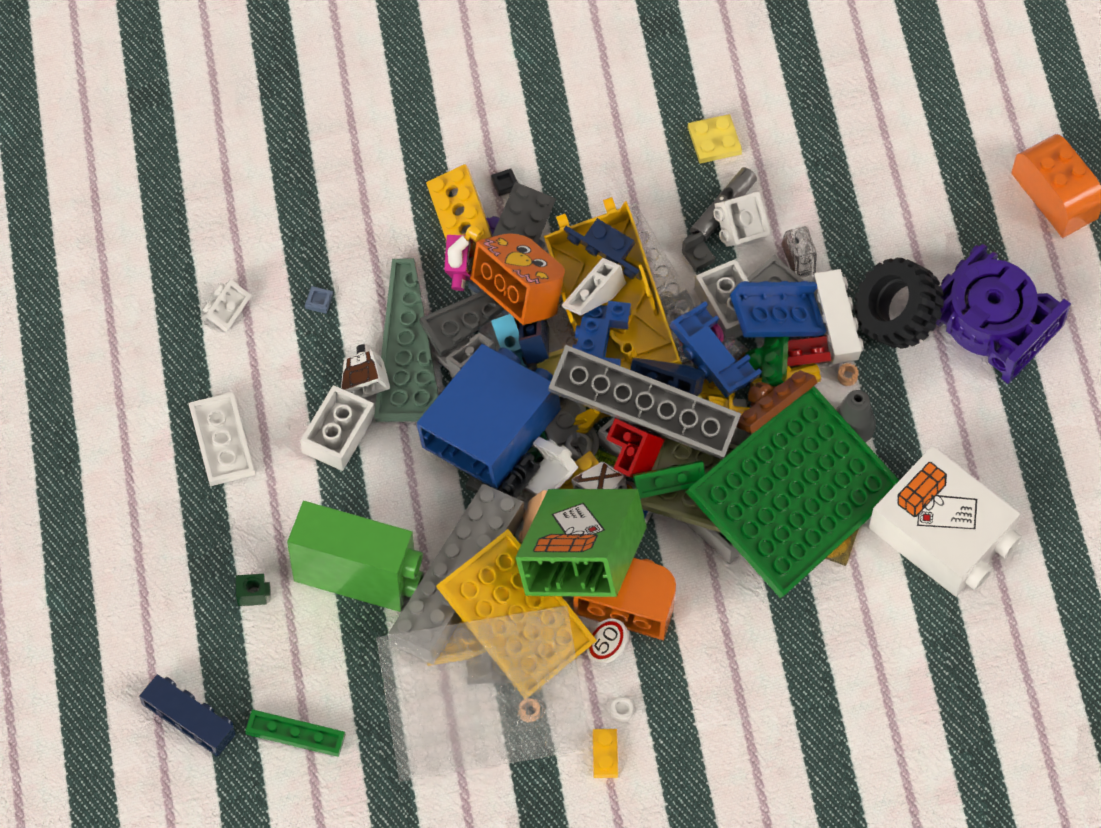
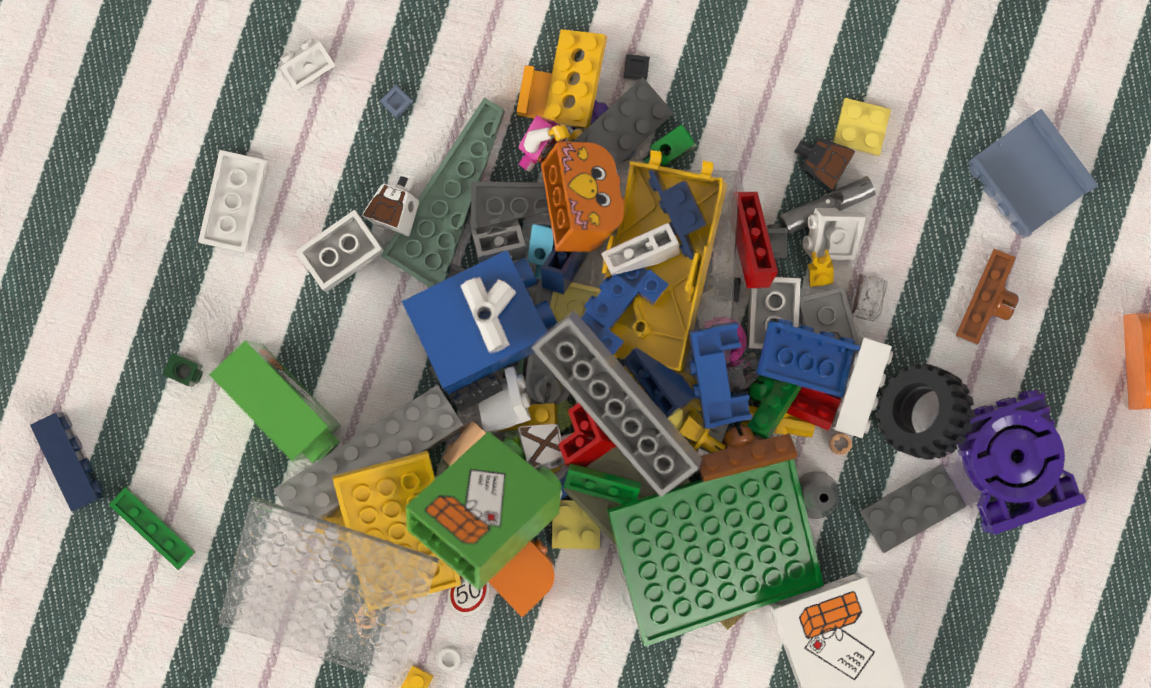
camera: 30 degrees right, 25 degrees up
none -> white piece [461,277,516,353]
none -> light orange panel [517,65,552,119]
none -> light yellow plate [552,500,600,549]
none -> green torso [643,124,698,167]
none -> red brick [728,191,778,289]
none -> torso [794,138,855,193]
none -> yellow plate [808,250,834,287]
none -> dark grey plate [859,464,966,553]
none -> dark orange plate [956,249,1019,346]
none -> sand blue panel [967,109,1098,238]

